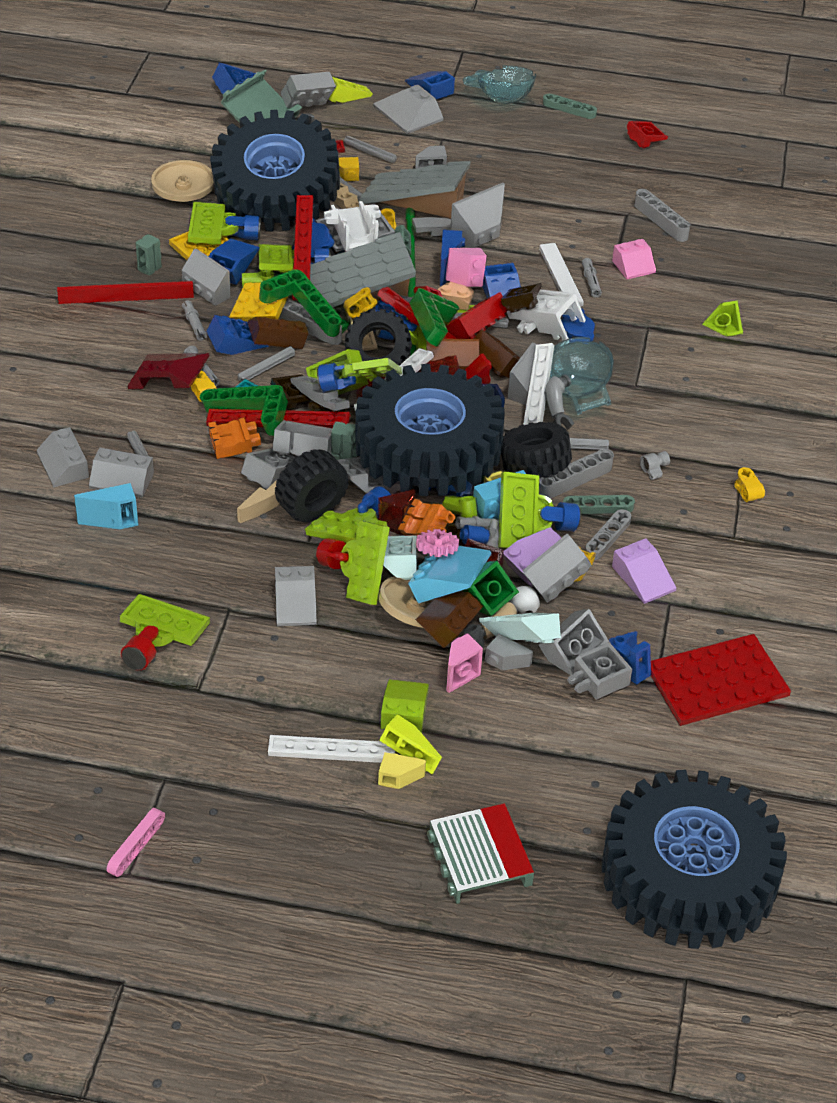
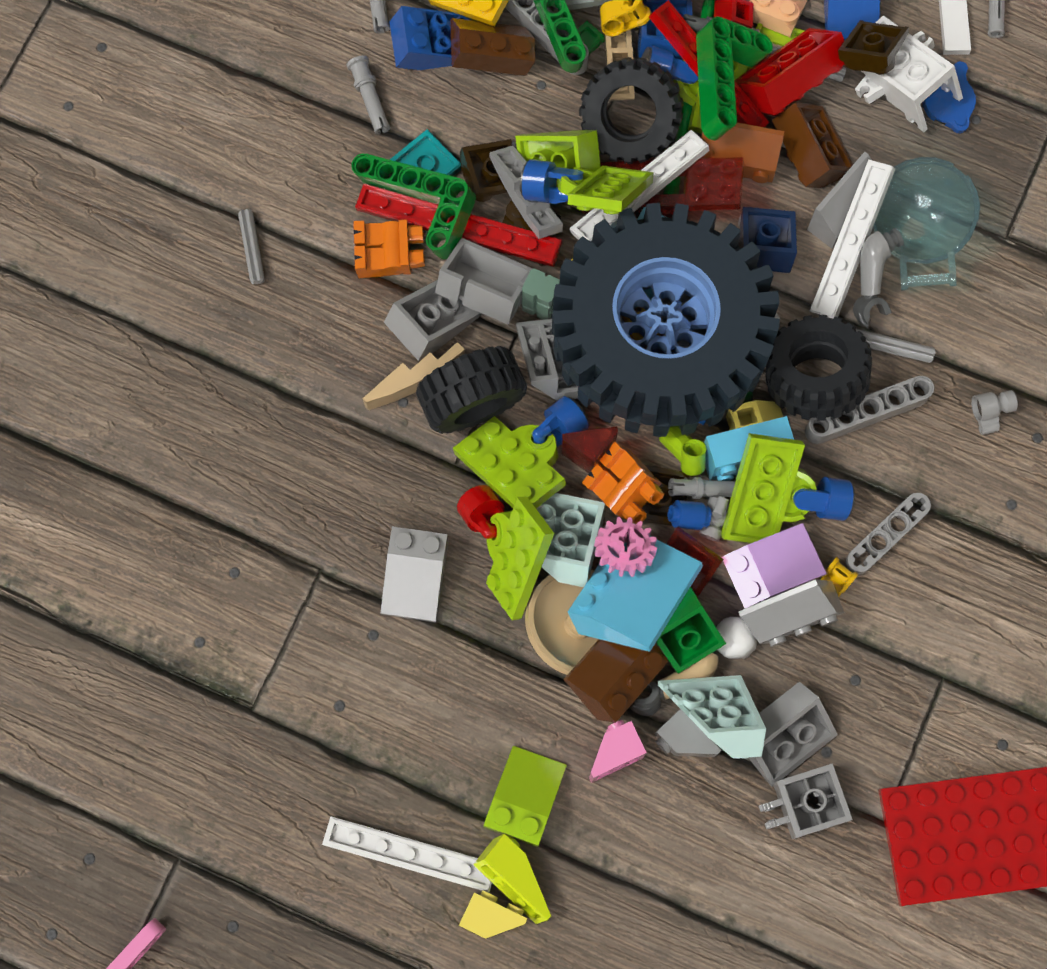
camera: 15 degrees right, 30 degrees up
light grey slope [37,427,89,488] -> none
medium azure slope [74,483,138,529] -> none
light grey slope [89,448,154,498] -> none
lime plate [120,594,210,670] -> none
dark red slope [127,353,210,389] -> none
yellow piece [191,371,217,402] -> none
light grey axle [237,347,295,382] -> none
red slope [465,353,492,384] -> none
sand green beam [563,495,635,514] -> none
blue tile [609,631,651,685] -> none
lavender slope [612,538,676,604] -> none

